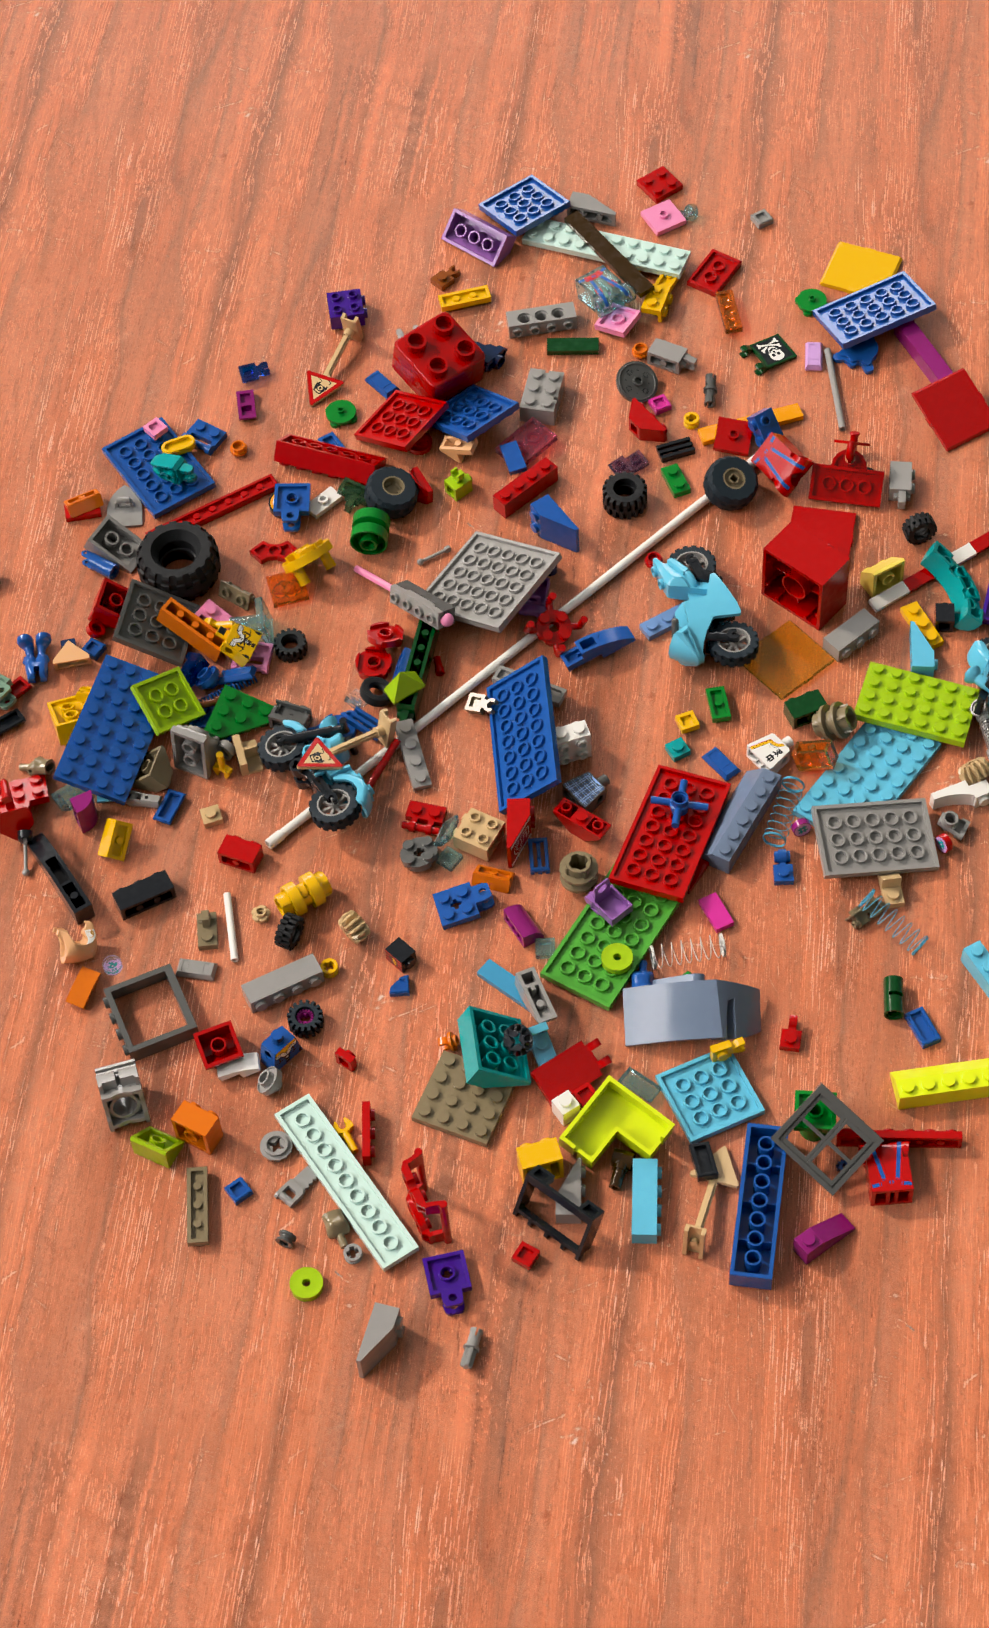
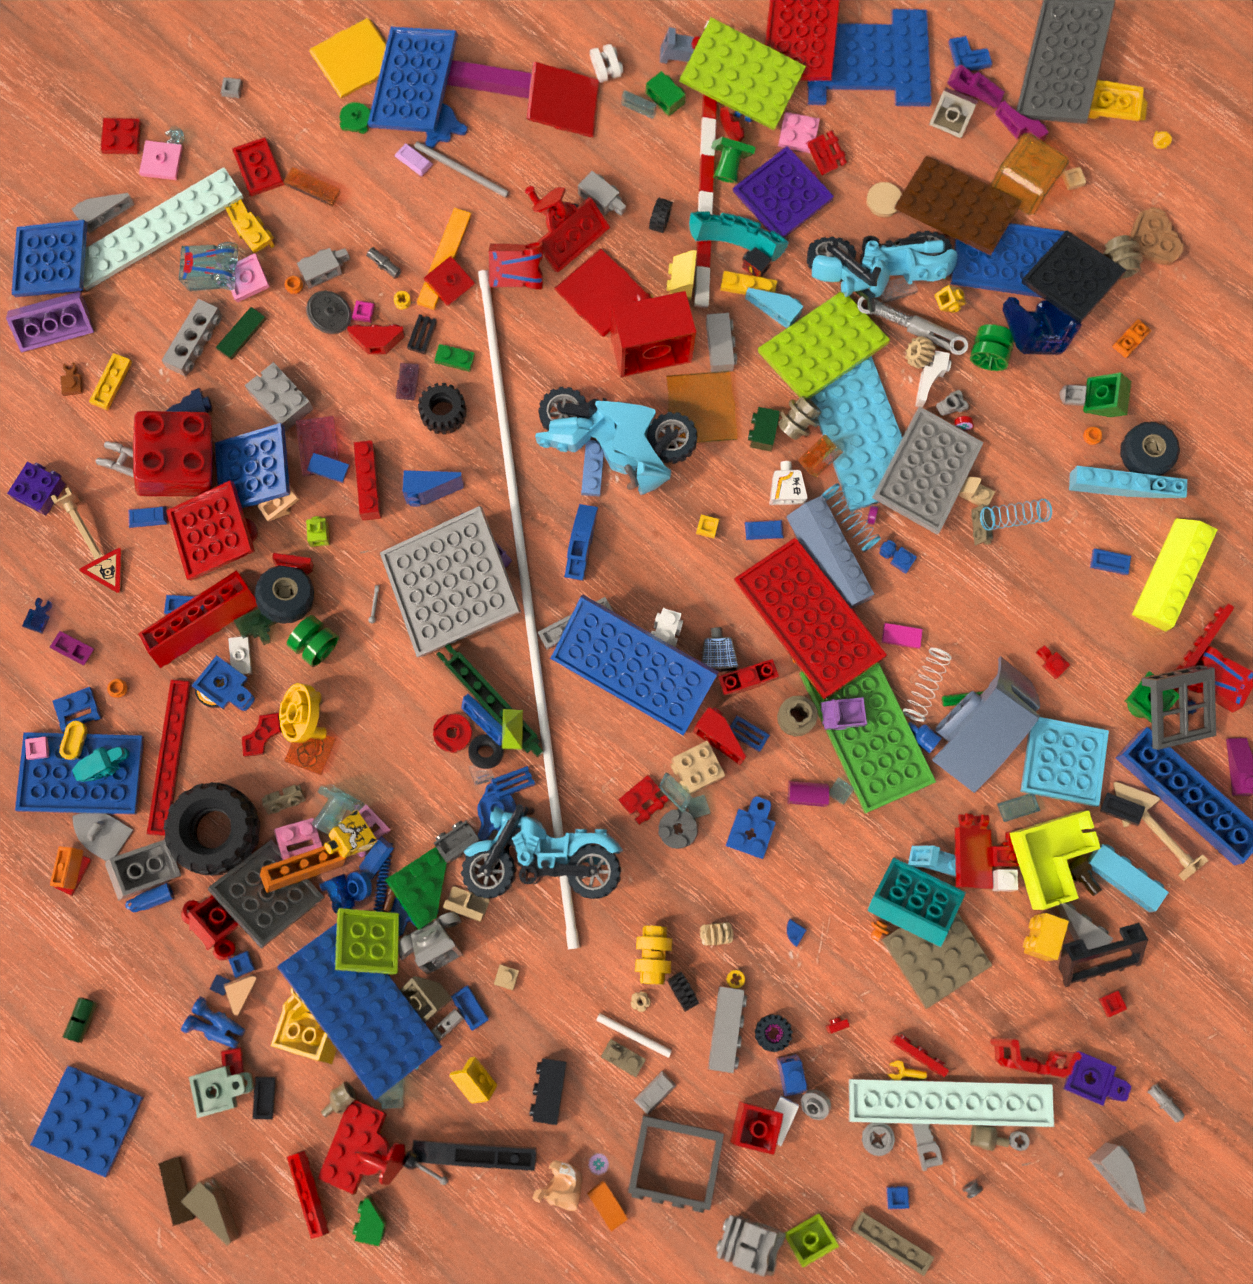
camera: 65 degrees left, 20 degrees up
magenta brick [70,790,98,833] -> none
orange brick [171,1100,224,1155] -> none
yellow bar [204,618,236,630] -> none
yellow bar [213,751,233,779] -> none
red brick [217,834,264,873] -> none
black tyre [274,628,308,663] -> none
lime piece [289,1267,324,1302] -> none
tan piece [297,708,397,770] -> none
green piece [325,400,357,428] -> none
piece [354,565,455,630] -> none
red bar [366,738,401,788] -> none
red plate [367,622,404,651] -> none
black brick [385,937,417,973] -> none
light grey plate [395,719,432,792] -> none
red piece [433,656,445,676] -> none
plate [464,692,499,715] -> none
orange slope [472,864,515,893] -> none
dark azure tile [477,959,551,1012] -> none
black gear [502,1024,533,1057] -> none
light grey slope [515,967,557,1024] -> none
red plate [523,592,588,658] -> none
dark brown tile [564,211,654,298] -> none
lime piece [601,943,633,974] -> none
red plate [645,552,663,568] -> none
blue bar [650,779,709,828] -> none
teal plate [665,737,691,762] -> none
black wheel [703,456,758,511] -> none
green plate [705,686,731,723] -> none
yellow plate [710,1037,745,1062] -> none
flag [739,334,797,376] -> none
blue brick [747,408,783,448] -> none
dark green pin [883,975,904,1020] -> none

